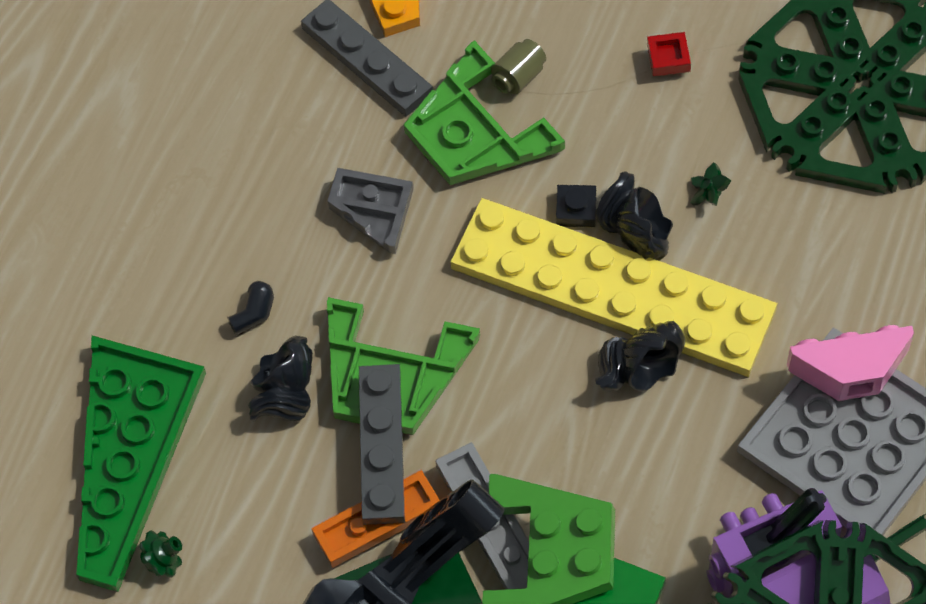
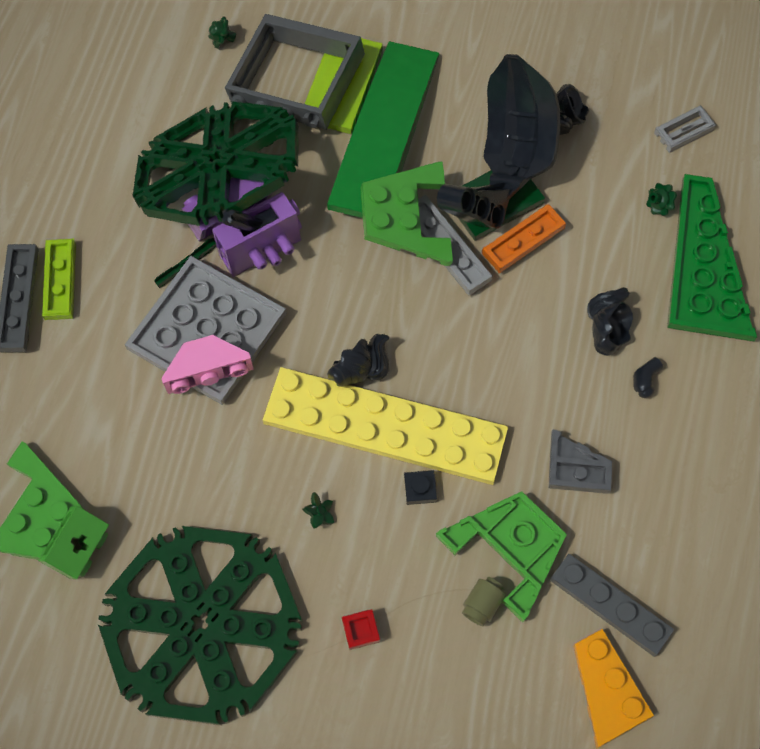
camera: 170 degrees right, 5 degrees up
bright green wing [327,297,480,435] -> none
dark grey plate [359,364,405,525] -> none
black hair [596,171,673,261] -> none

